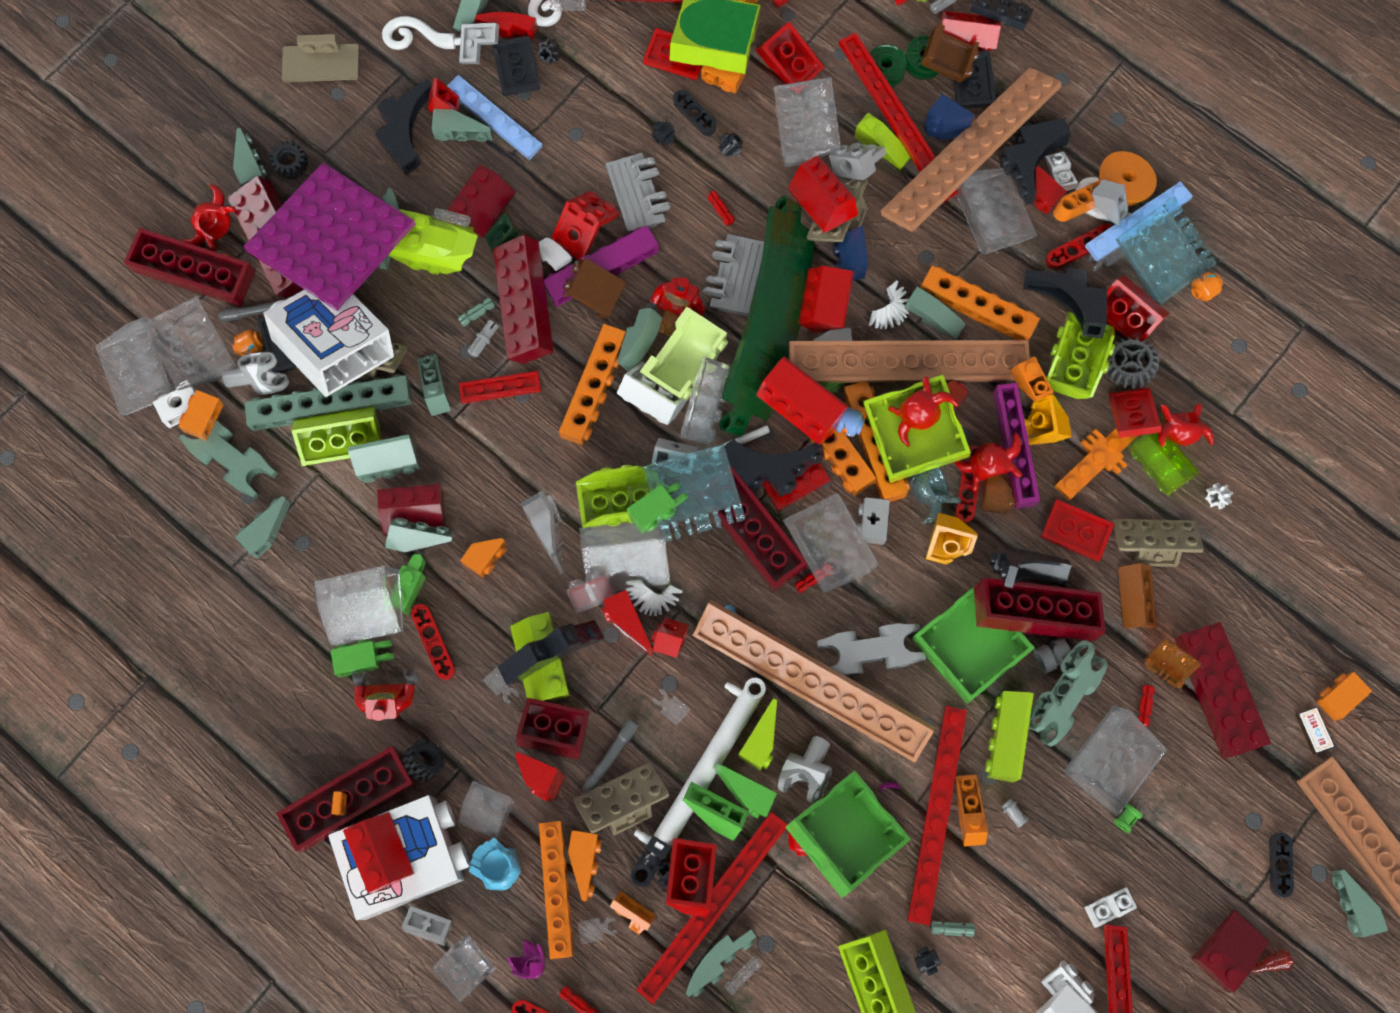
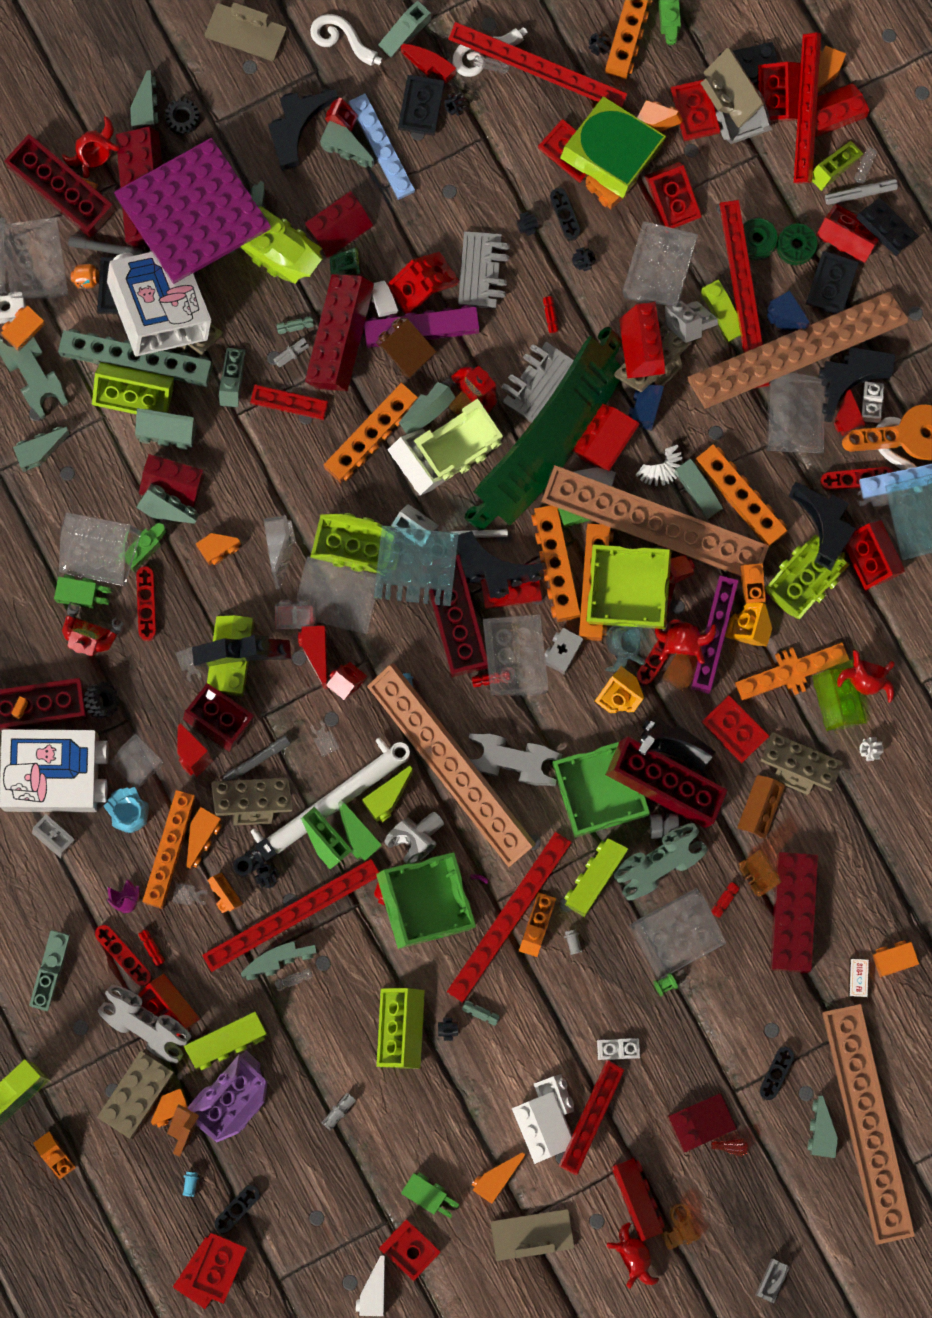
camera: 20 degrees right, 5 degrees up
light grey connector [222,352,289,395] -> none
red slope [343,812,415,893] -> none
clear slope [432,934,496,1003] -> none
clear axle [433,208,471,227] -> none
light grey plate [459,23,499,64] -> none
white hair [626,579,682,616] -> none
bright green hinge [627,482,689,534] -> none
red slope [665,838,717,917] -> none
clear slope [680,356,730,445] -> none
red slope [756,357,848,445] -> none
medium blue head [836,407,865,437] -> none
red piece [888,376,959,447] -> none
reddish brown panel [920,23,979,83] -> none
light grey slope [1092,179,1128,225] -> none
dark grey gear [1106,336,1160,389] -> none
red plate [1109,387,1161,438] -> none

